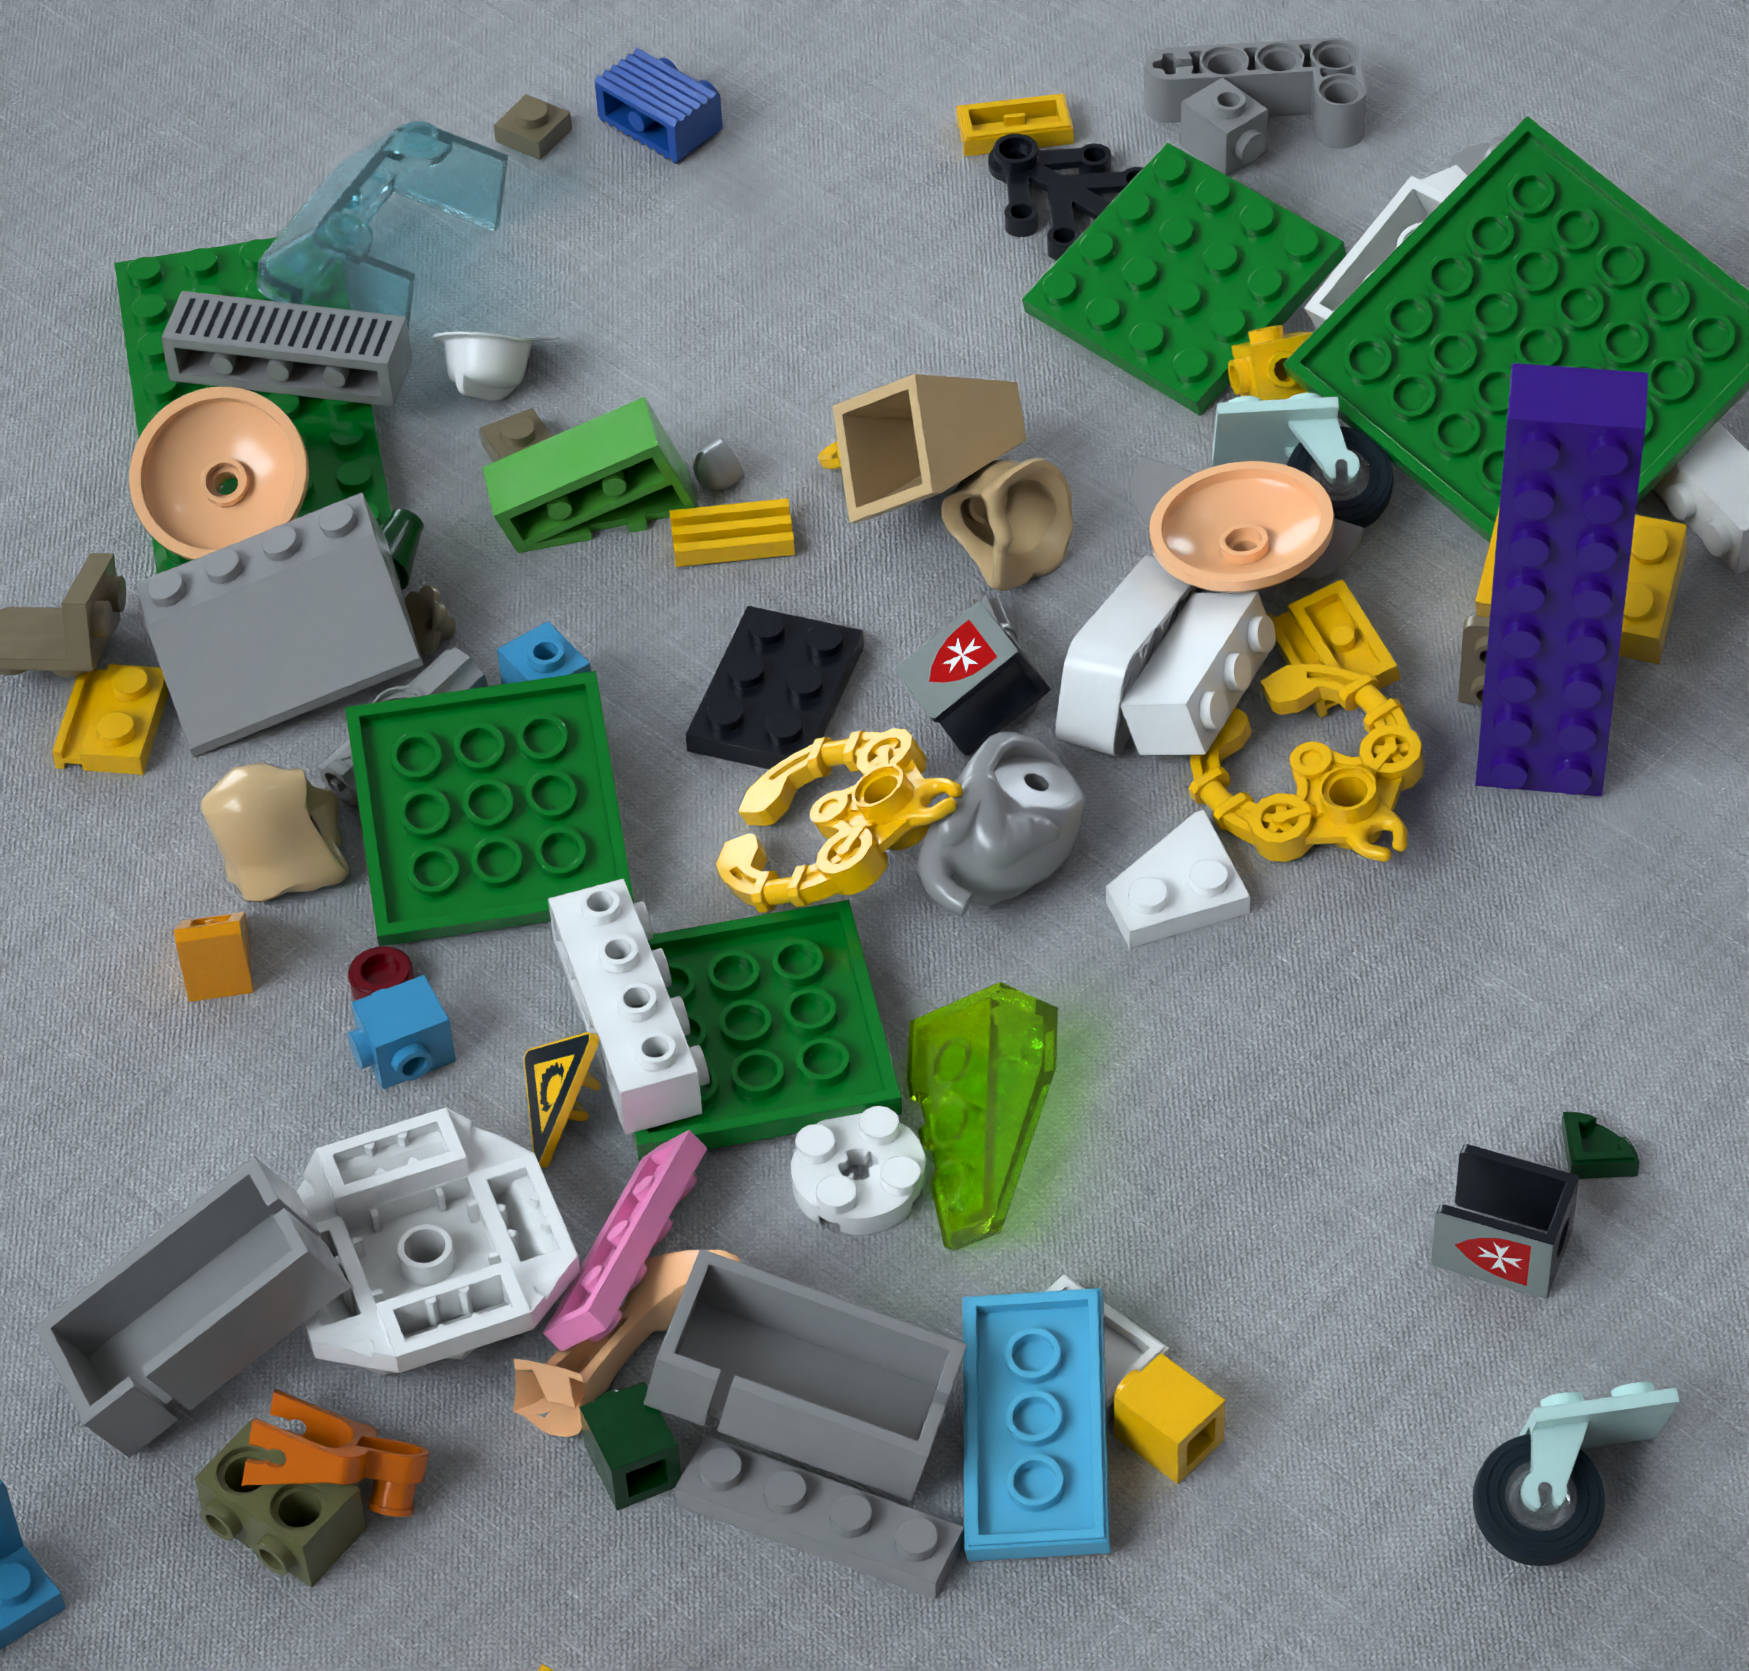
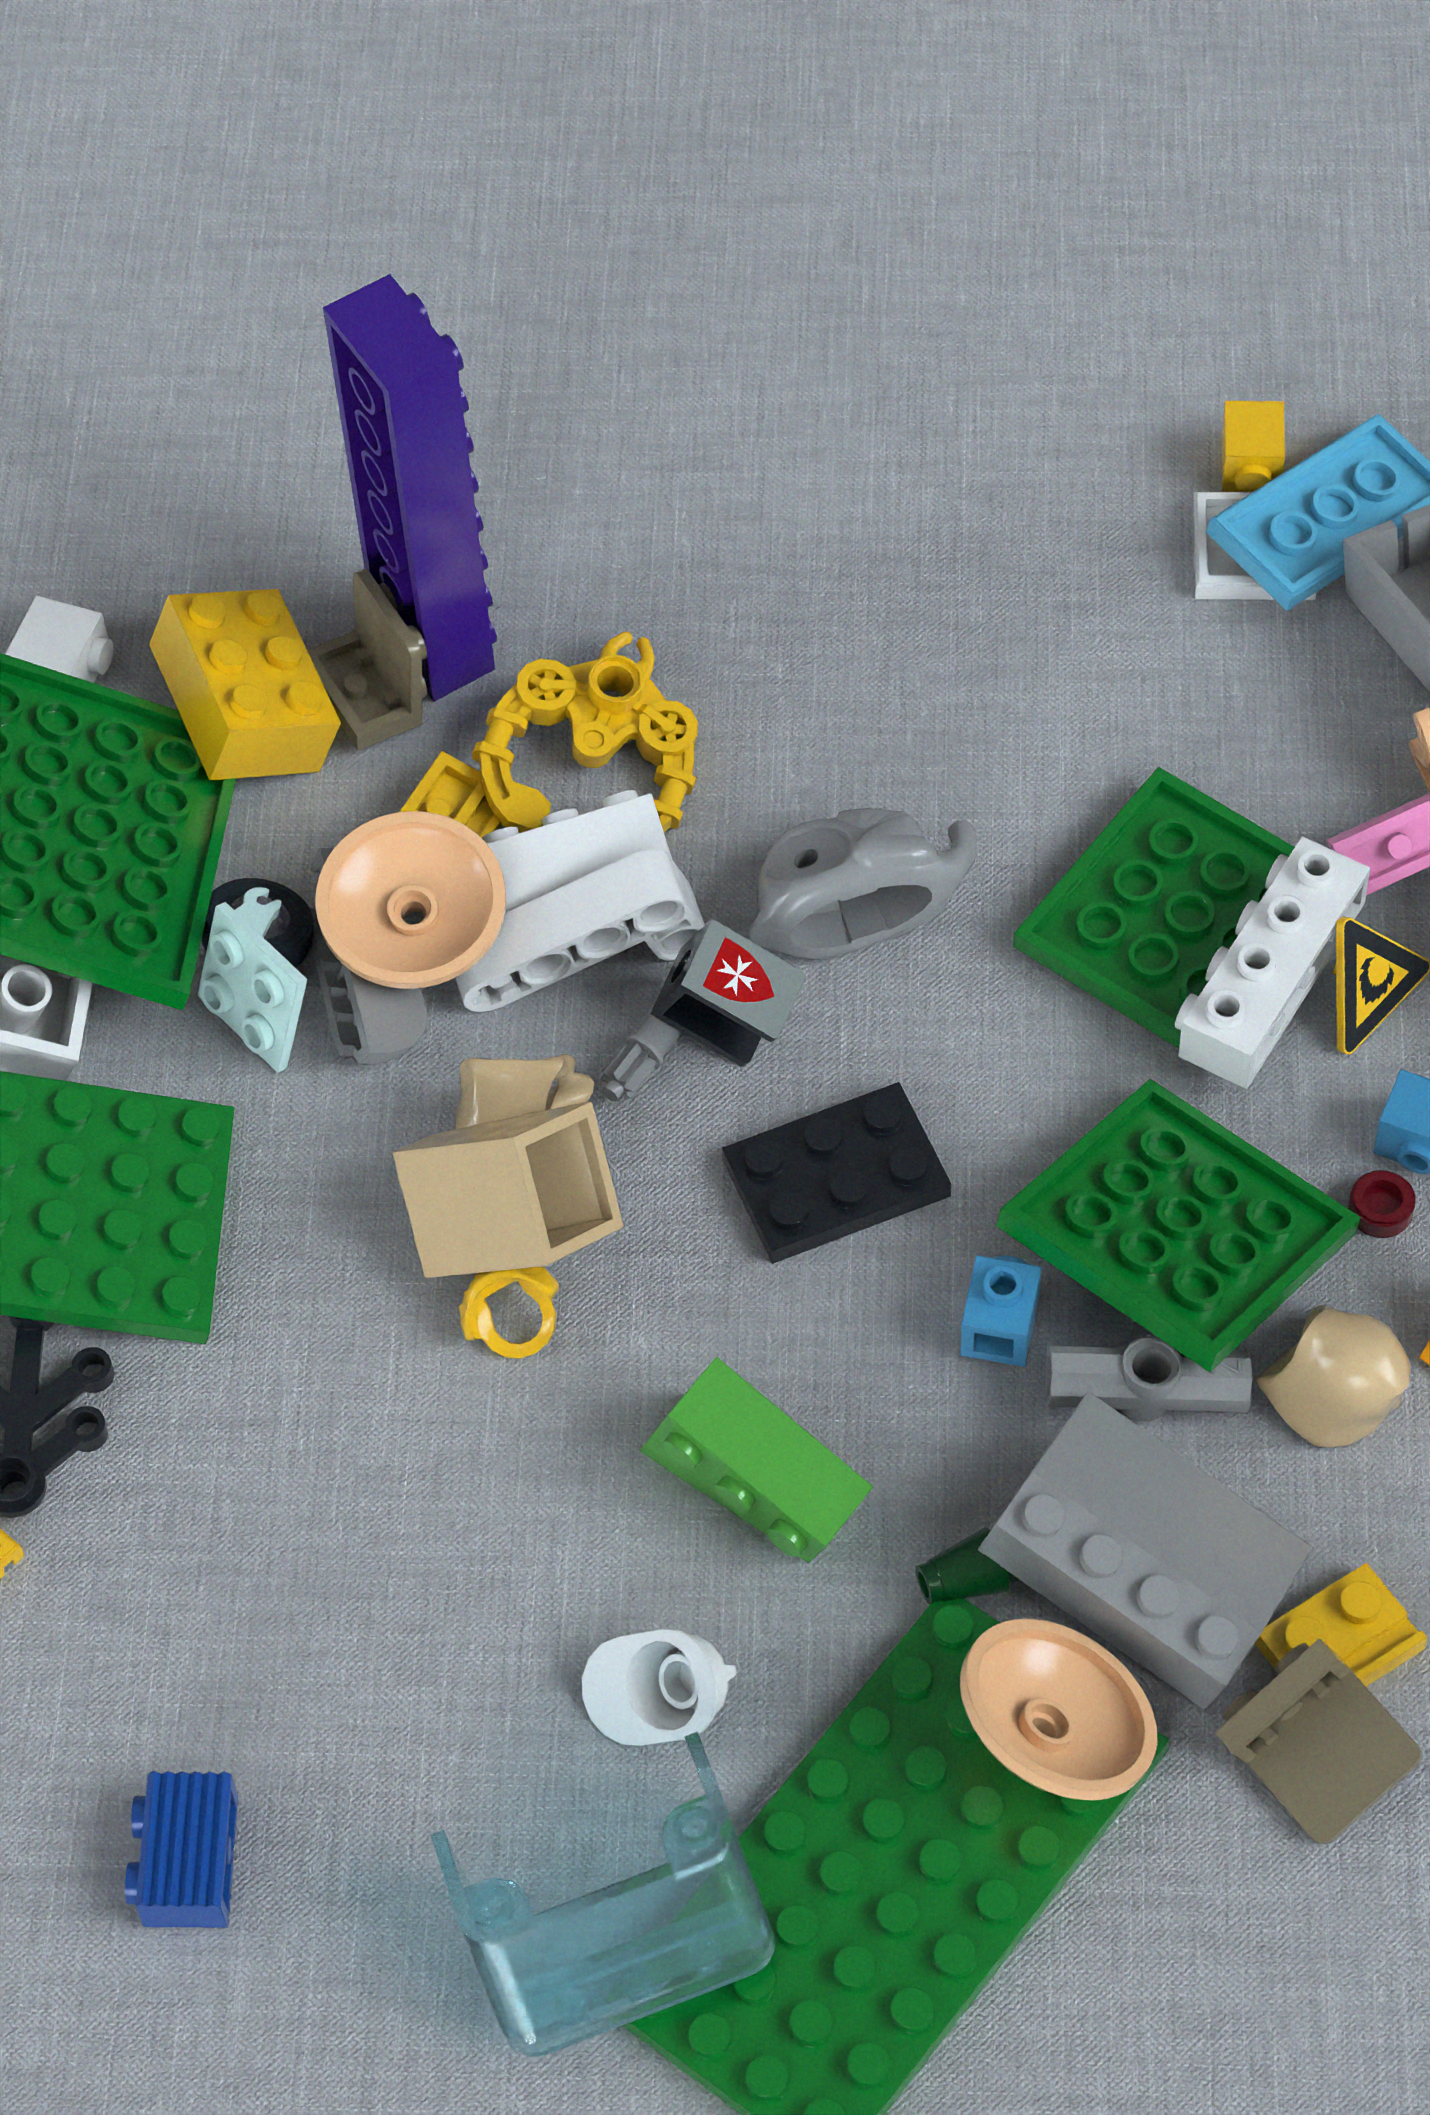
camera: 130 degrees left, 10 degrees up
light grey brick [161,291,412,407] -> none
dark tan plant [404,585,456,657] -> none
dark tan plate [479,408,553,462] -> none
dark tan plate [494,94,572,160] -> none
yellow tile [669,498,795,567] -> none
light grey hinge [693,438,744,490] -> none
yellow piece [716,728,962,913] -> none
white plate [791,1106,926,1235] -> none
clear neon green wedge [907,982,1058,1251] -> none
white wing [1106,810,1250,948] -> none
yellow brick [1228,325,1313,401] -> none
piece [1431,1144,1579,1299] -> none
plate [1473,1382,1680,1566] -> none
dark green tile [1561,1112,1639,1179] -> none

